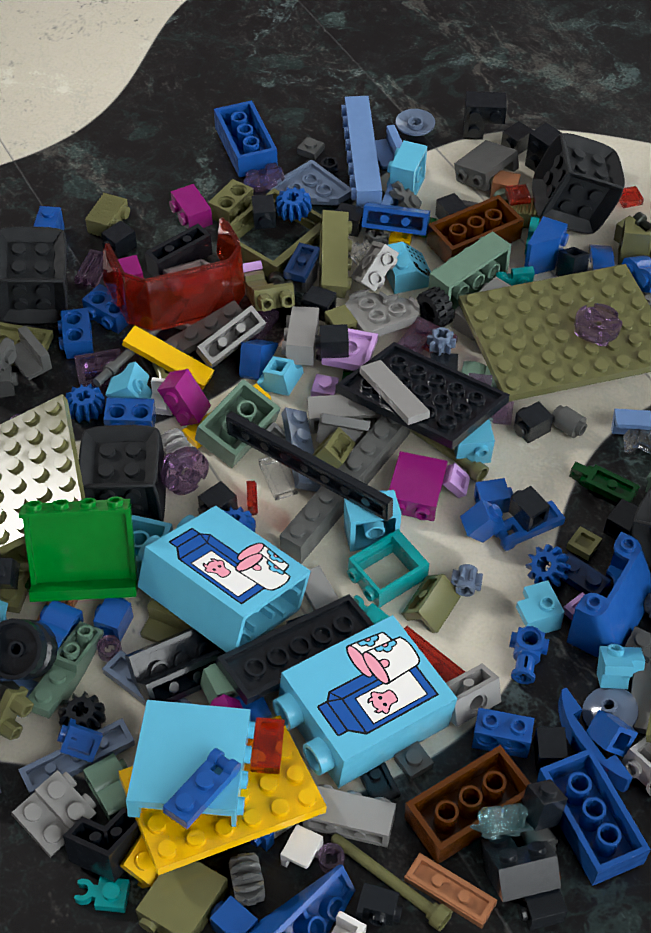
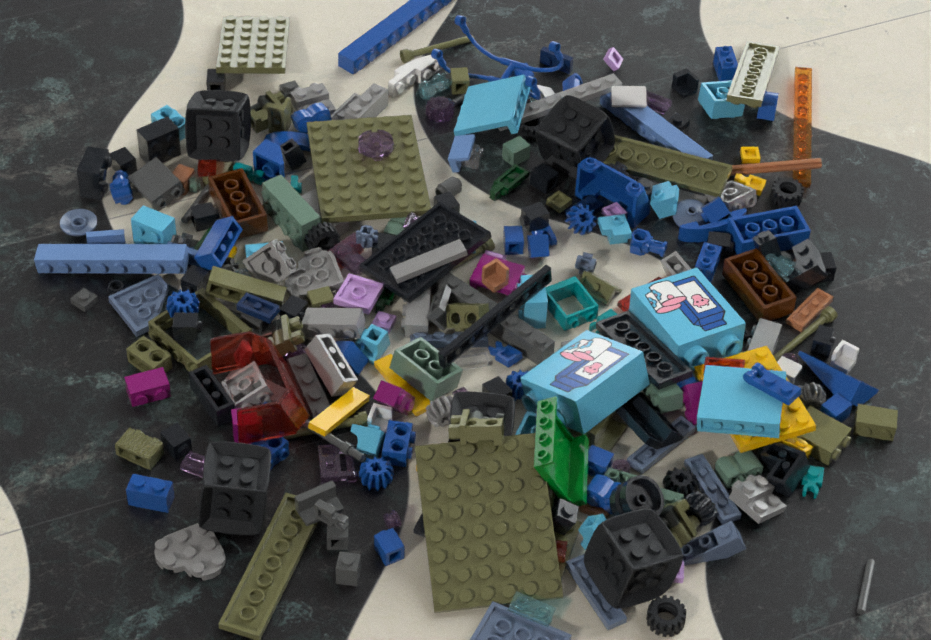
camera: 85 degrees left, 5 degrees down
blue brick [57,308,94,359] -> none
blue bracket [57,718,103,763] -> none
blue brick [214,101,278,178] -> none
clear purple plate [243,162,285,192] -> none
clear red tile [246,481,258,515] -> none
black brick [315,324,349,359] -> none
none -> blue connector [110,170,133,205]
none -> olive hips [448,409,506,446]
none -> nougat panel [482,258,509,293]
none -> blue plate [488,341,523,368]
none -> black gear [685,490,718,527]

